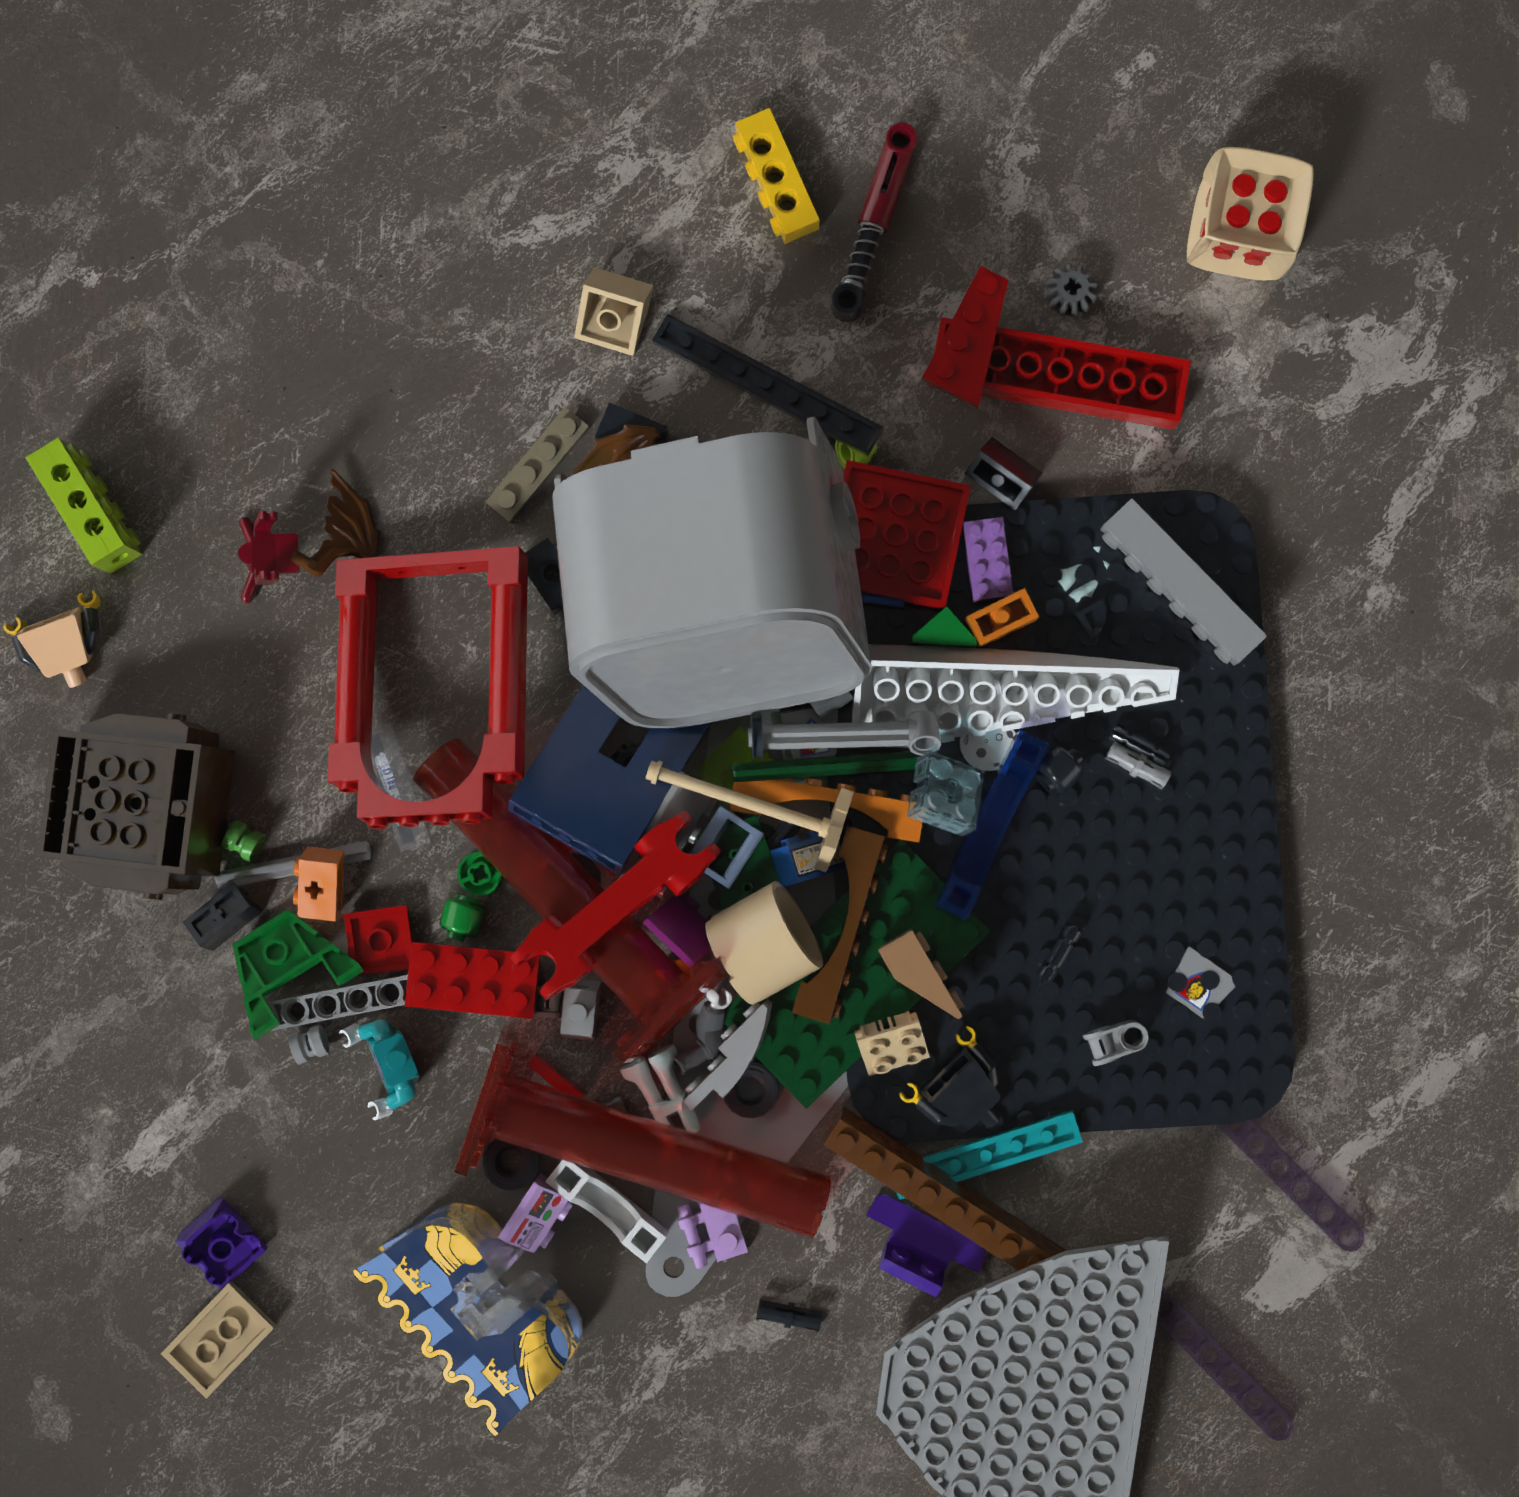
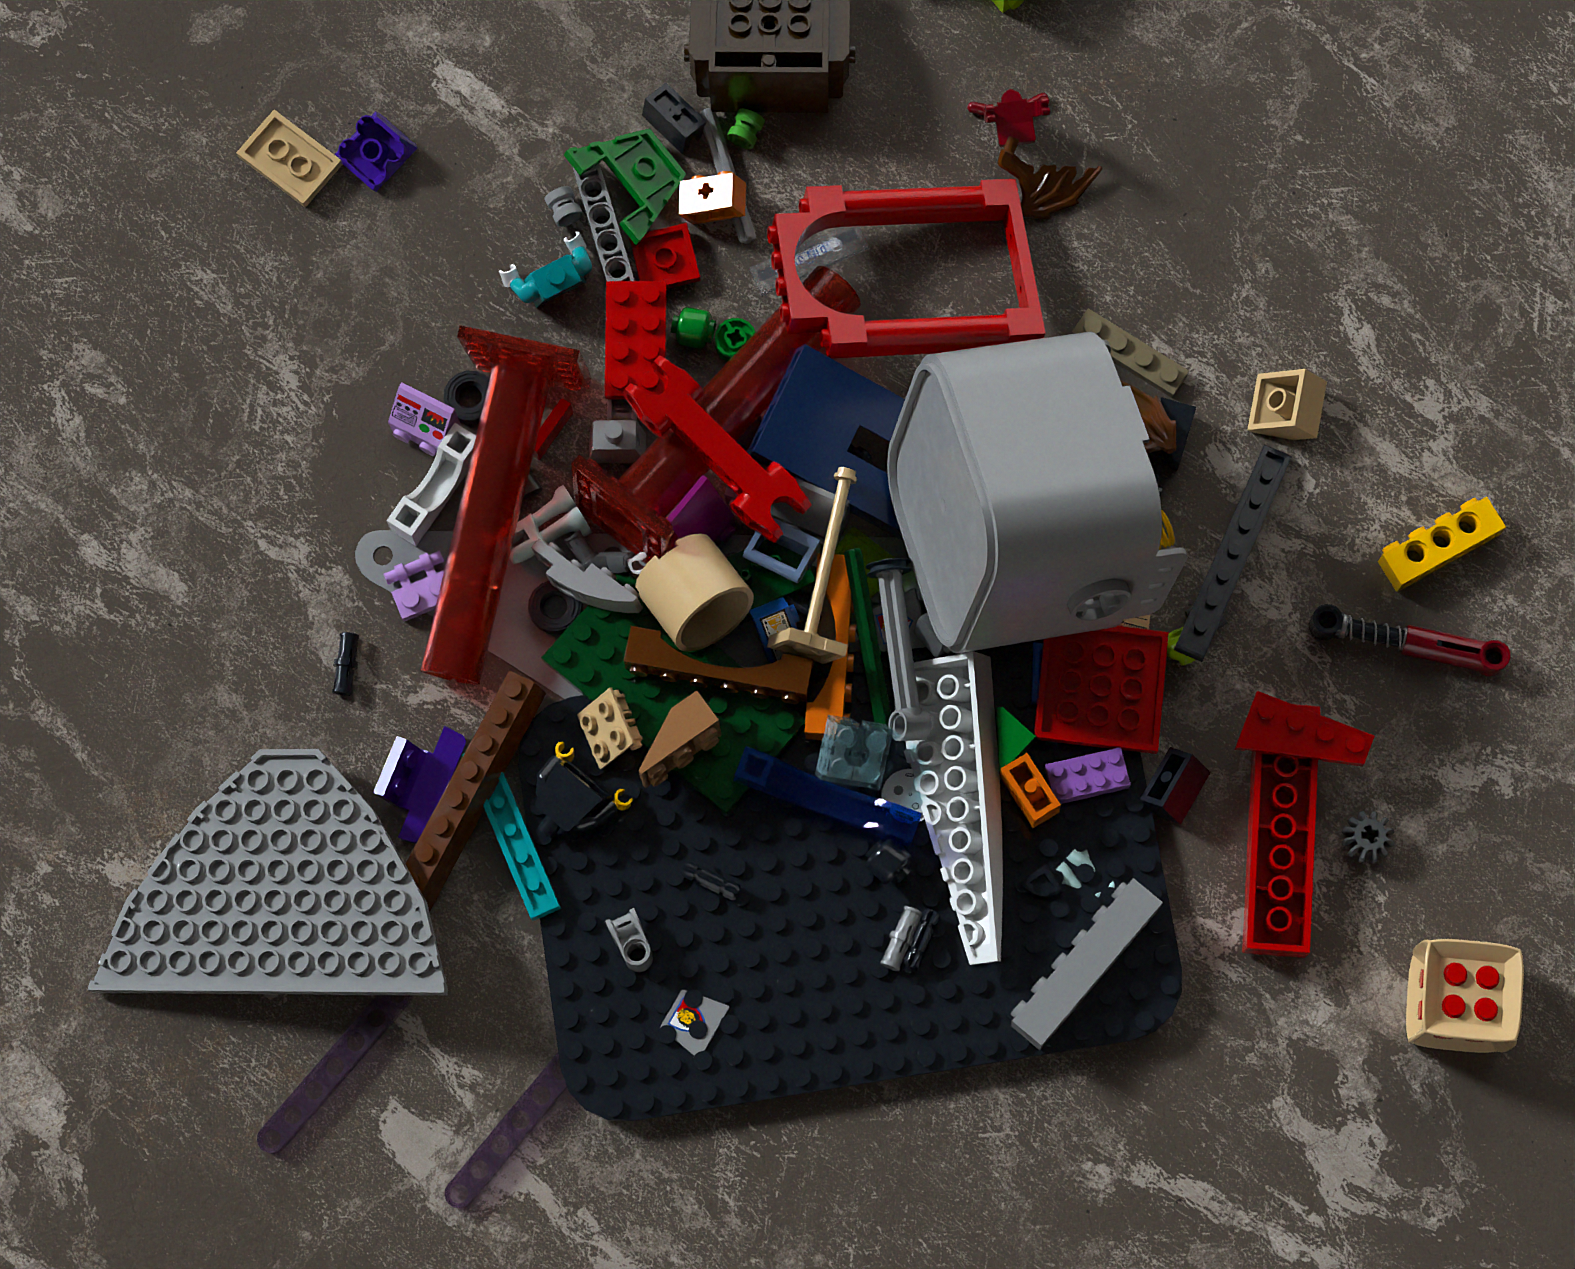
camera: 85 degrees right, 10 degrees down
animal [353,1202,583,1436] -> none

